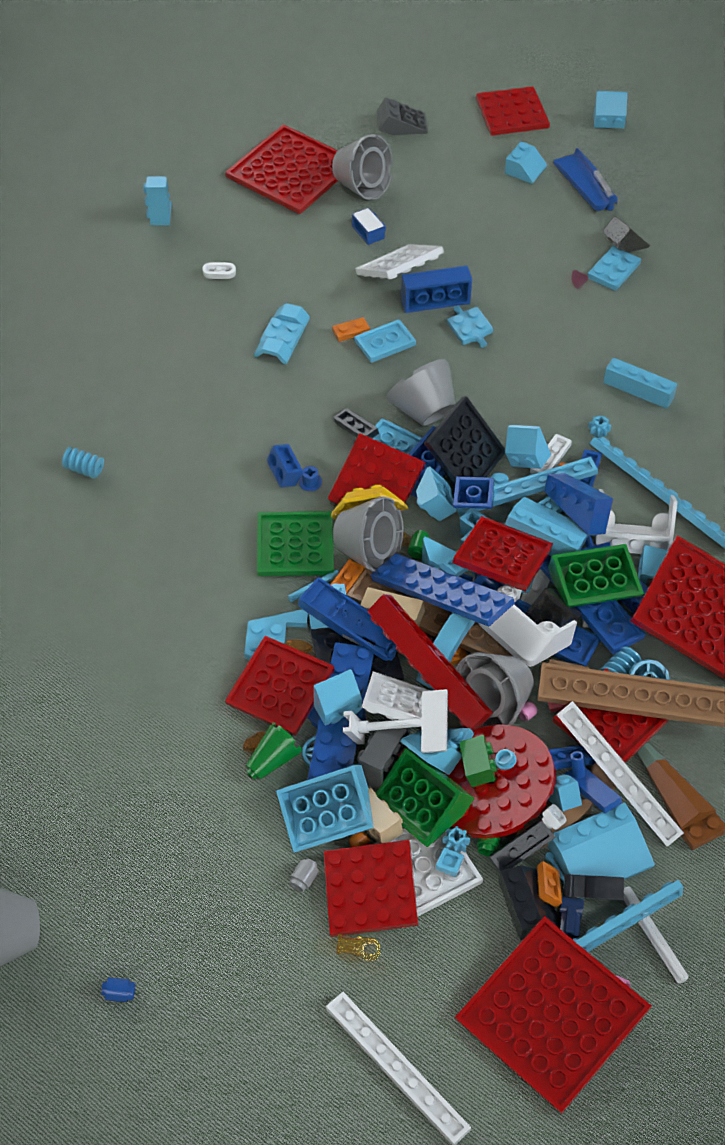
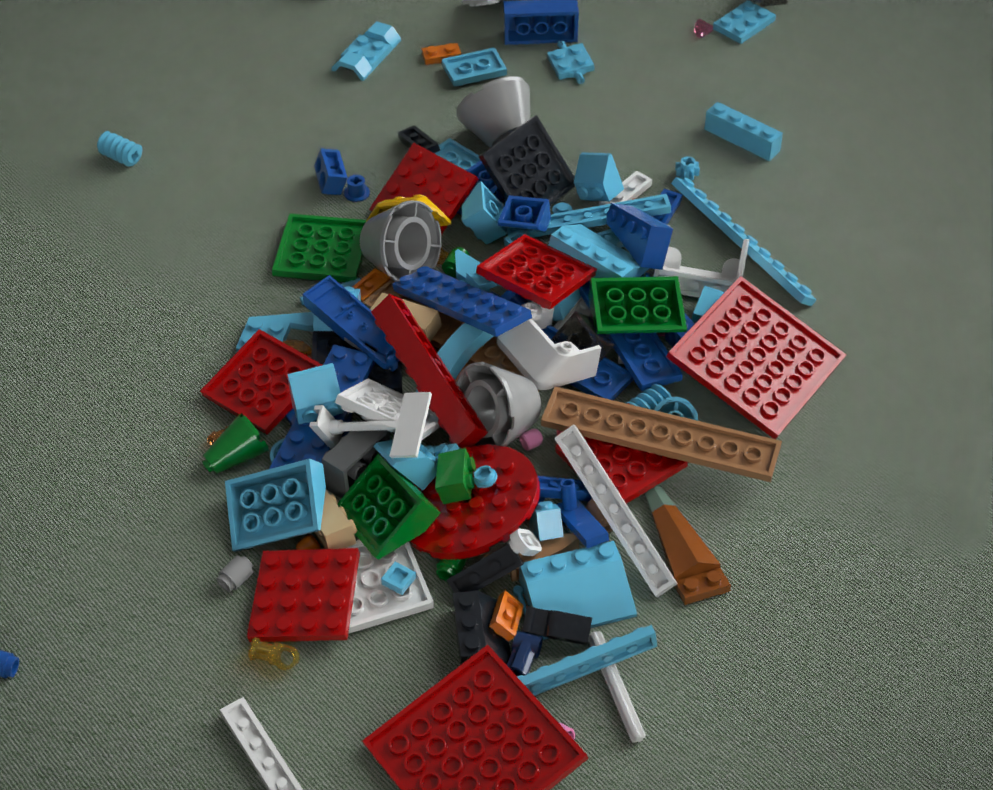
camera: 10 degrees right, 5 degrees down
medium azure gear [443,826,470,853] -> none

